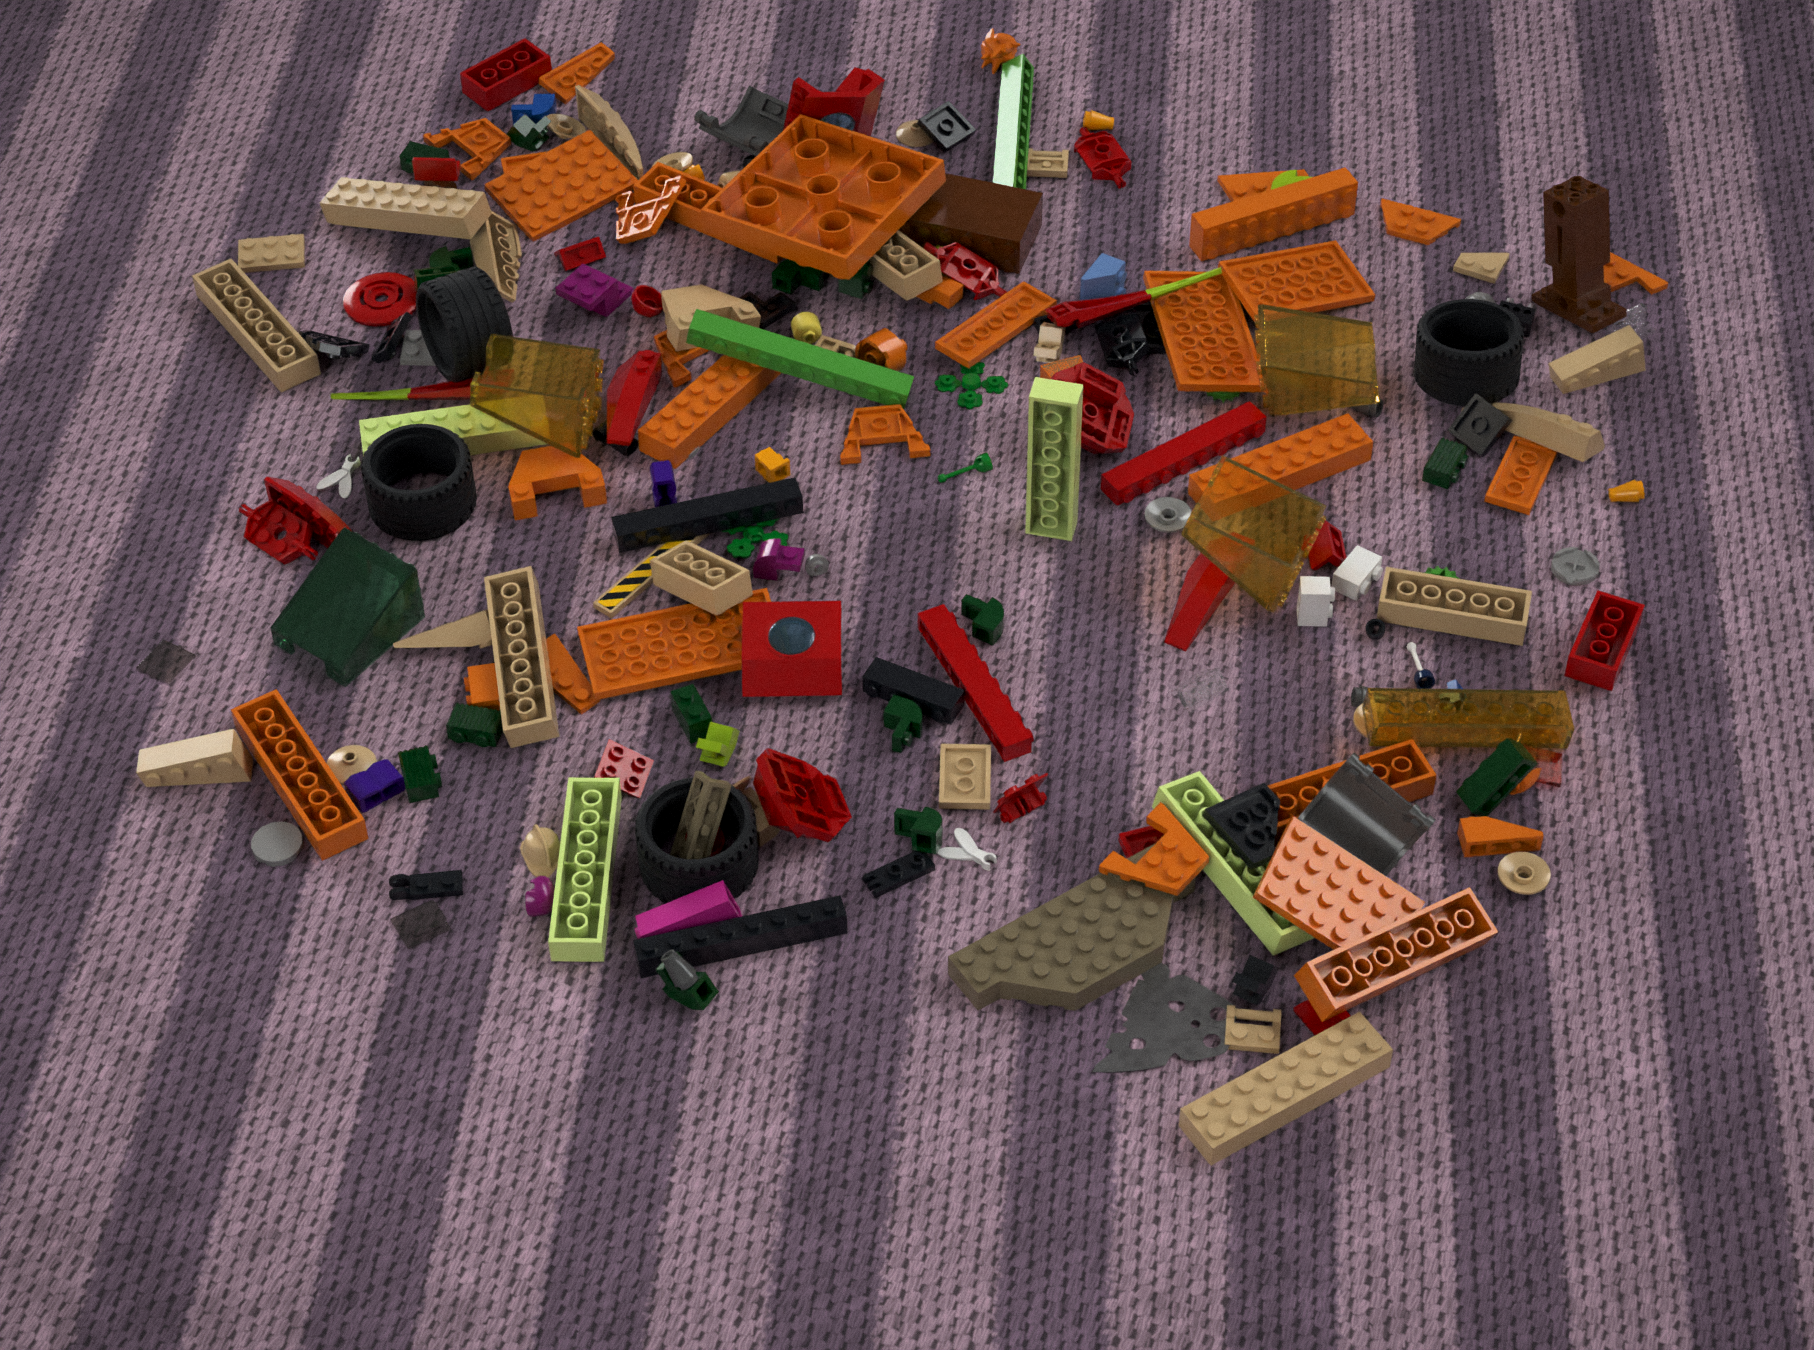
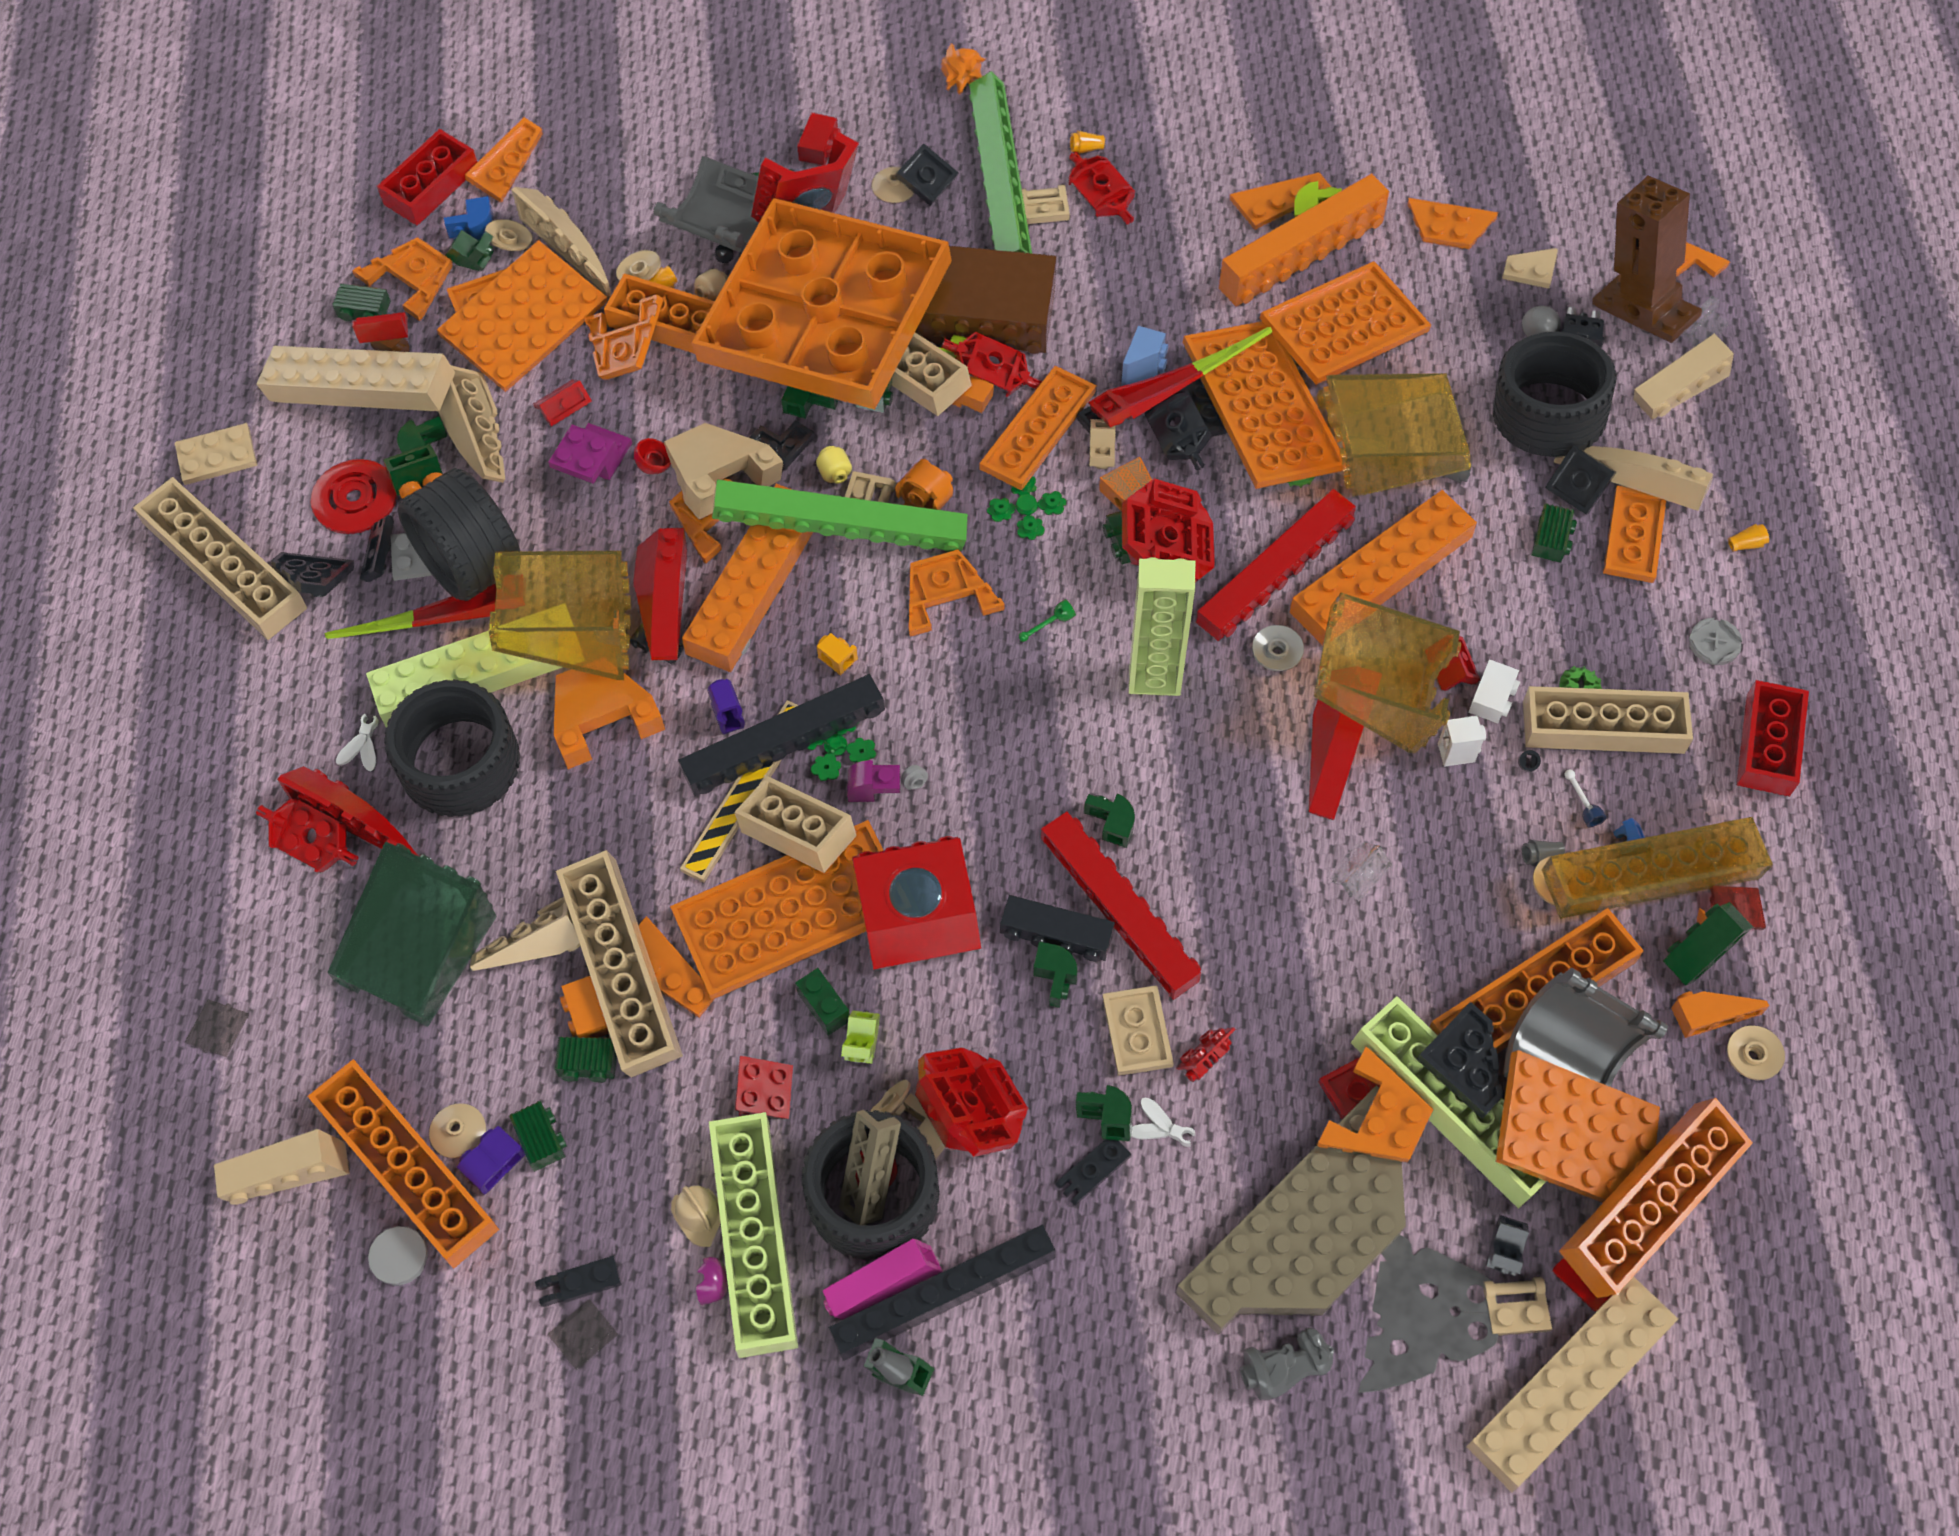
camera: 10 degrees left, 15 degrees up
none -> dark grey animal [1240,1328,1334,1400]

